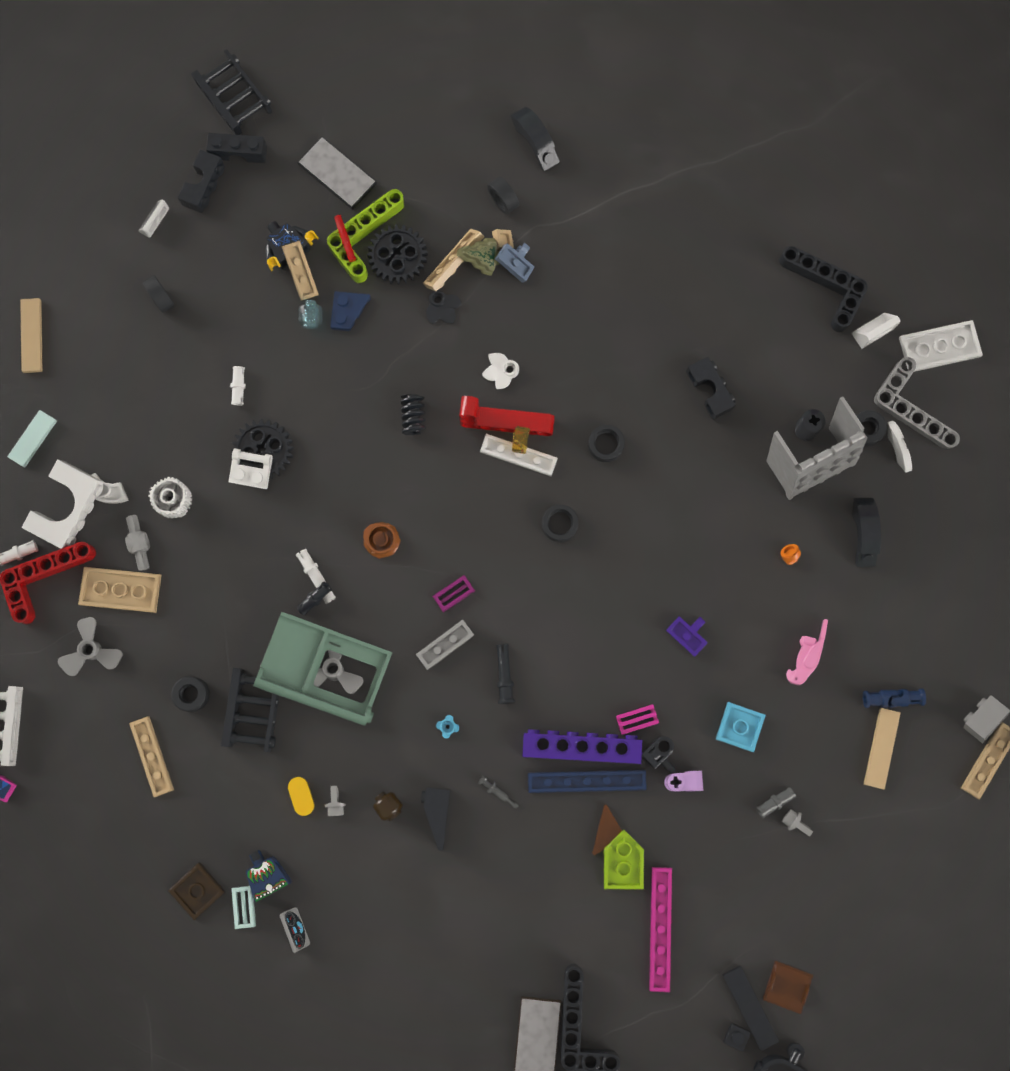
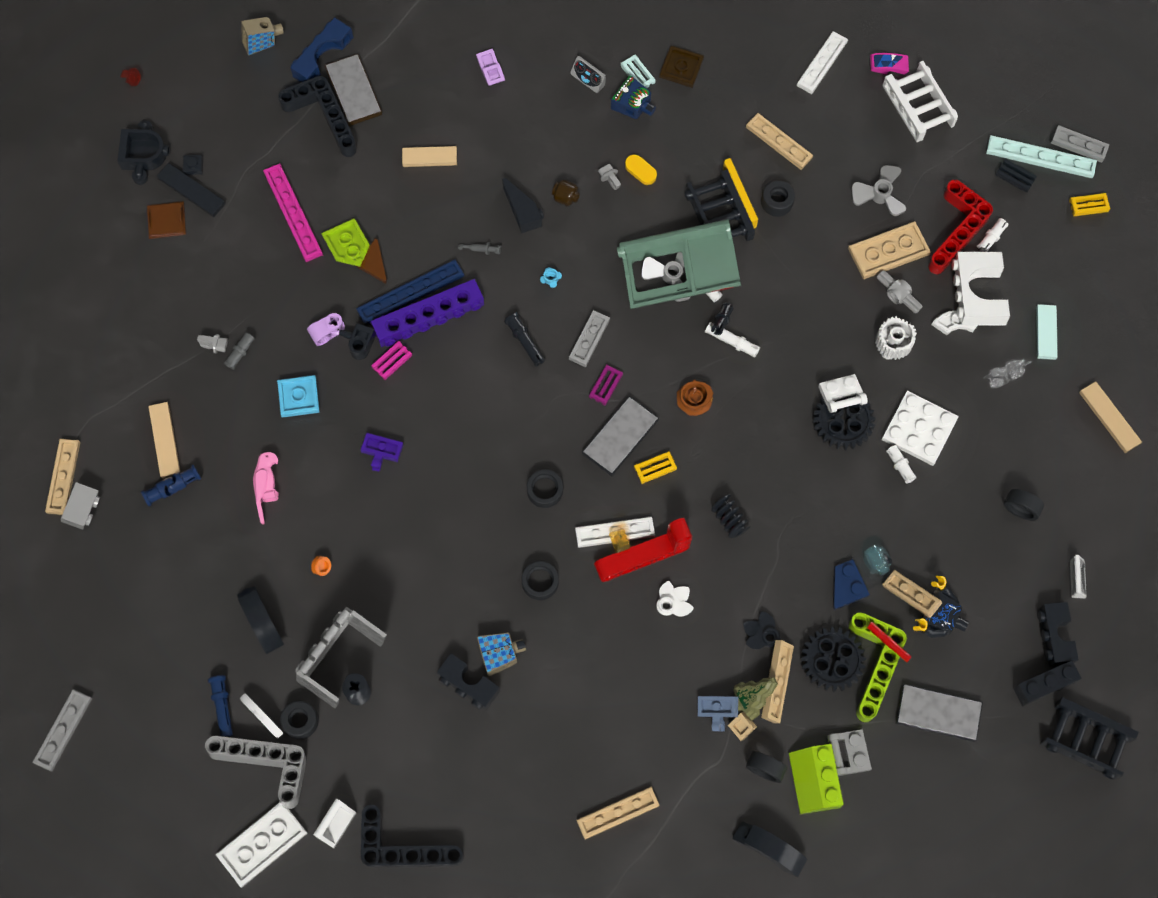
camera: 150 degrees right, 10 degrees down
none -> dark blue pin [208,676,233,737]
none -> tan tile [402,146,457,167]
none -> lavender slope [476,49,505,86]
none -> torso [477,633,526,677]
none -> tan tile [577,787,660,840]
none -> flat silver tile [582,396,659,476]
none -> yellow tile [634,451,677,484]
none -> yellow tile [723,158,758,228]
none -> lime slope [788,744,844,814]
none -> white tile [797,31,848,94]
none -> light grey plate [827,729,872,776]
none -> white plate [882,391,959,466]
none -> clear hinge [984,359,1033,389]

